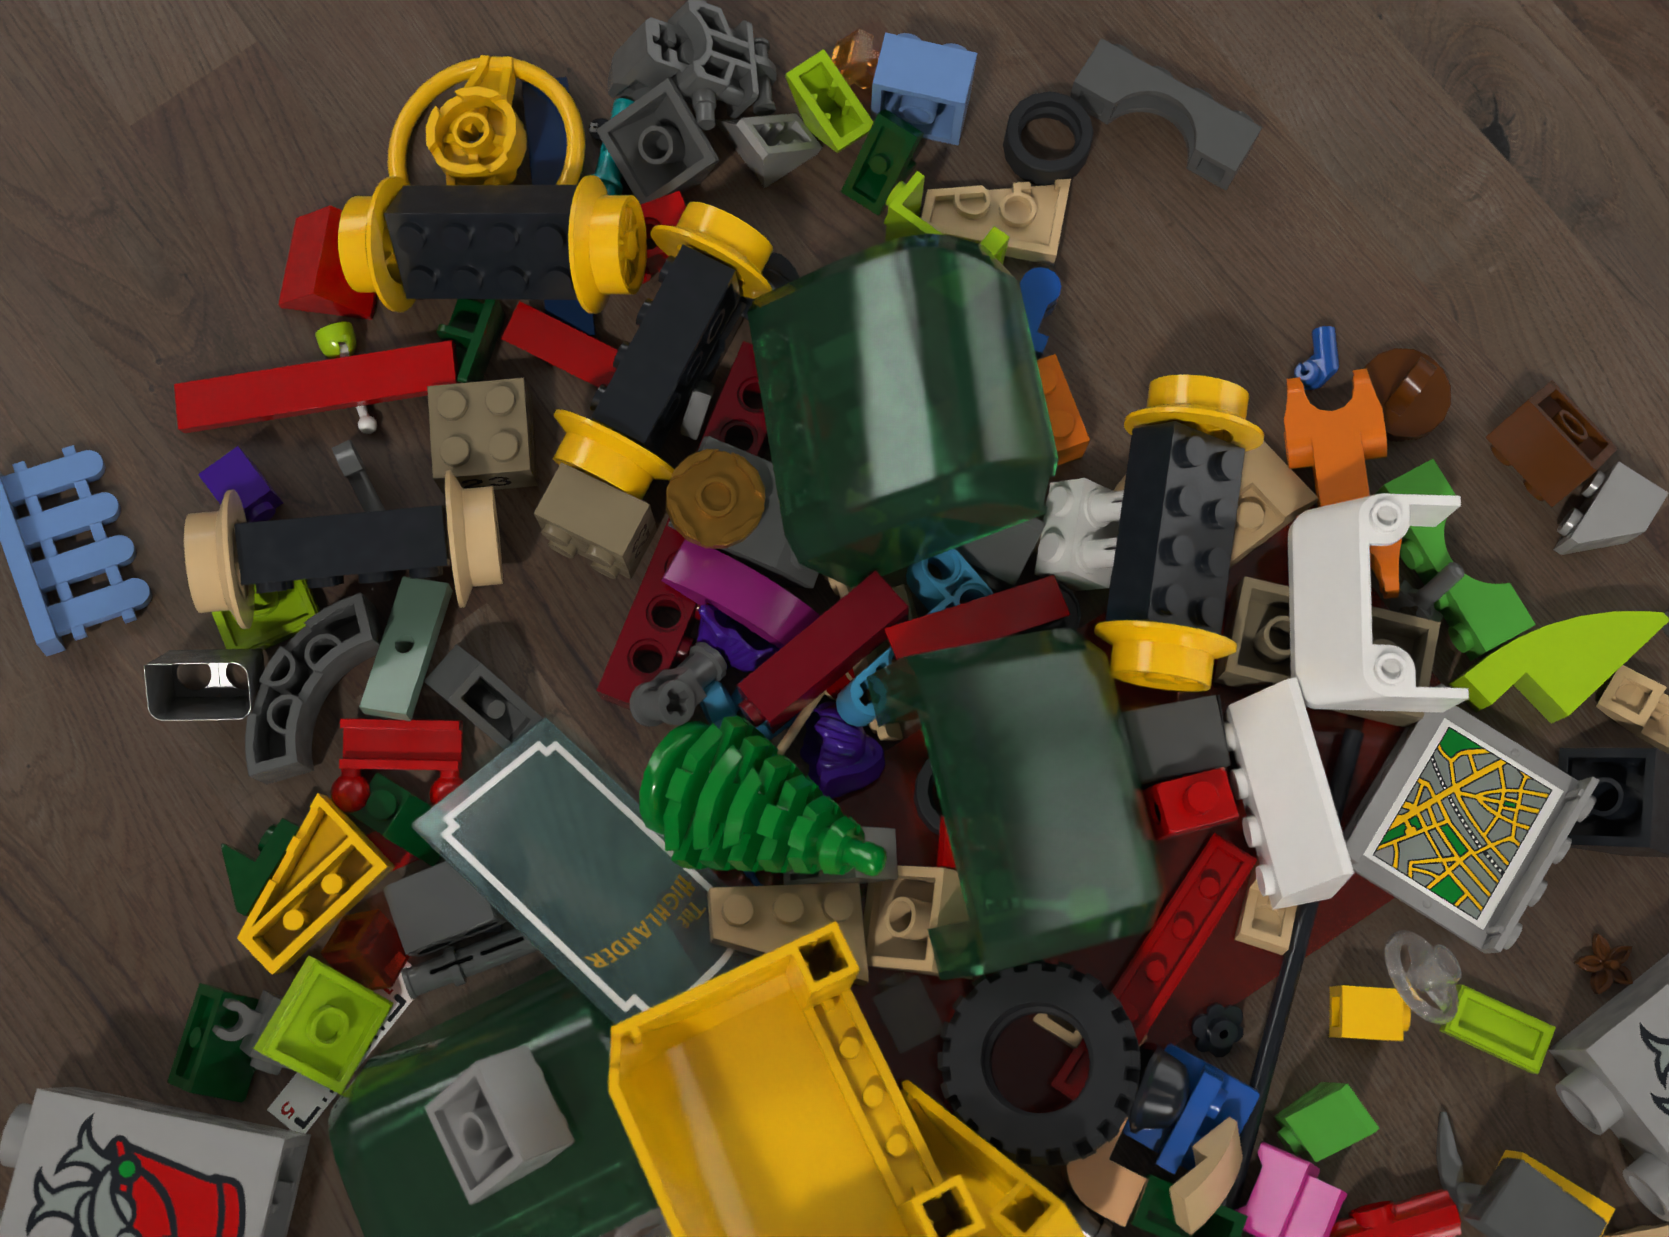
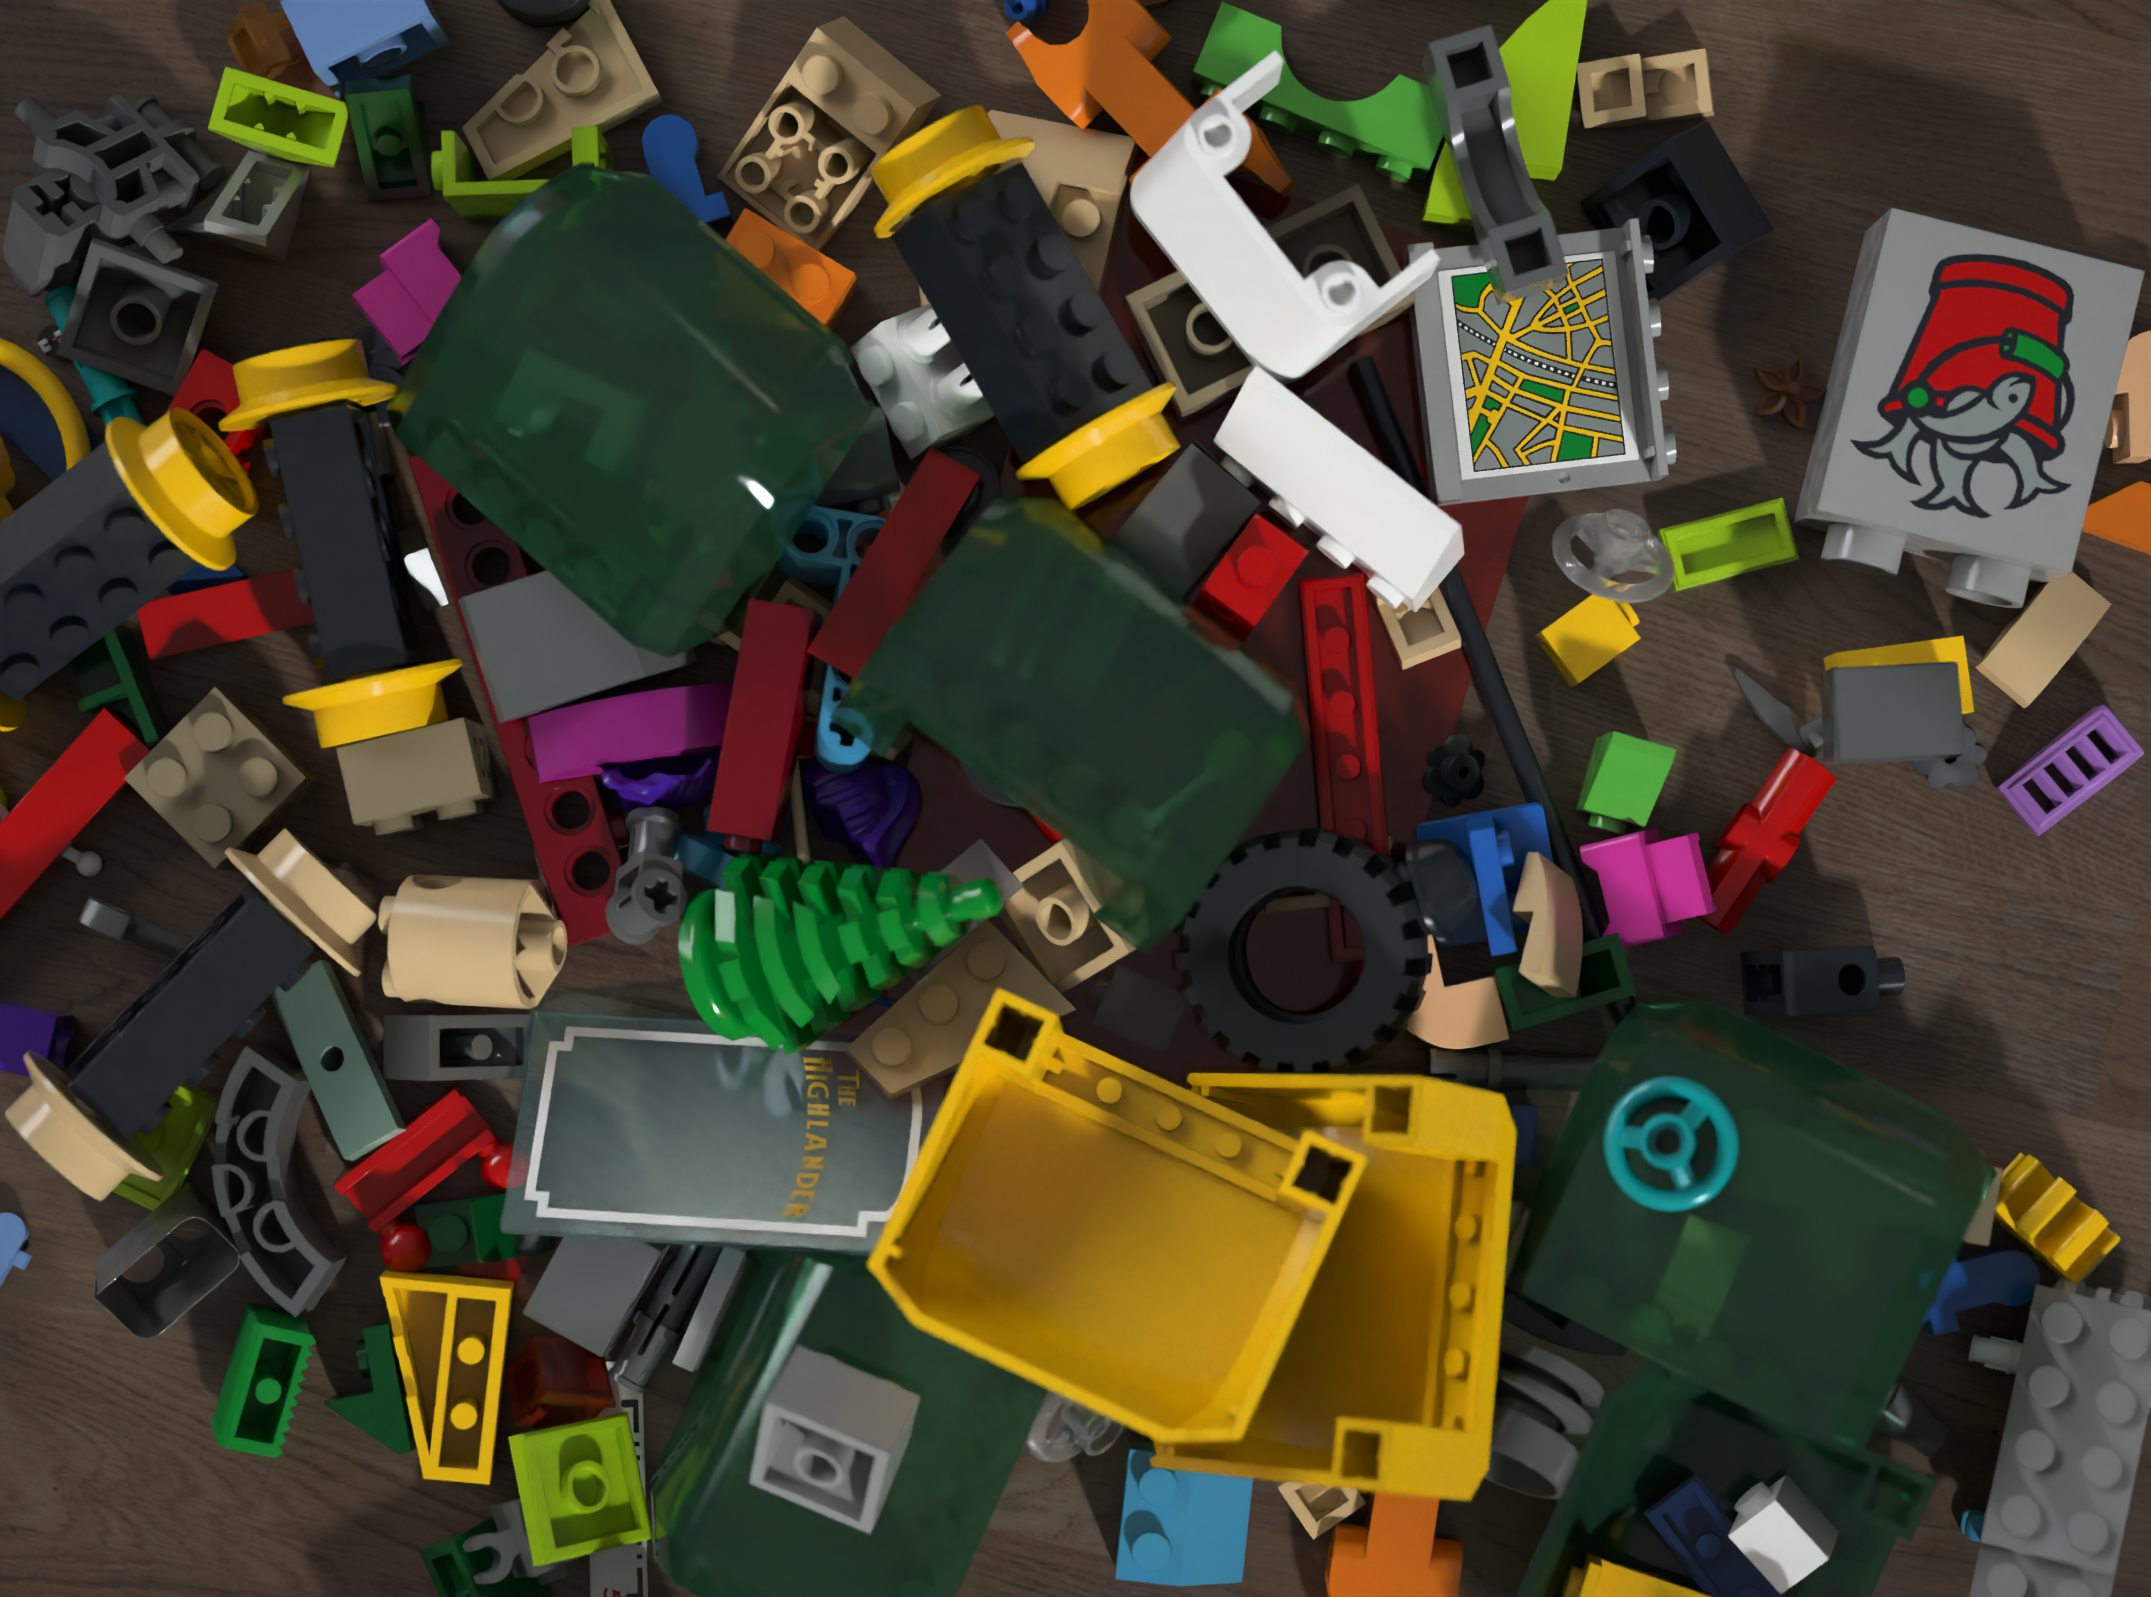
camera: 35 degrees left, 10 degrees up
pearl gold tile [666,449,765,549] -> none
dark grey bar [1389,562,1465,622] -> none
none -> green brick [211,1303,316,1458]
none -> dark pink piece [352,219,498,365]
none -> tan cylinder [378,874,567,1009]
none -> light grey tile [672,1240,752,1372]
none -> tan slope [717,16,942,252]
none -> dark grey arch [1421,24,1569,305]

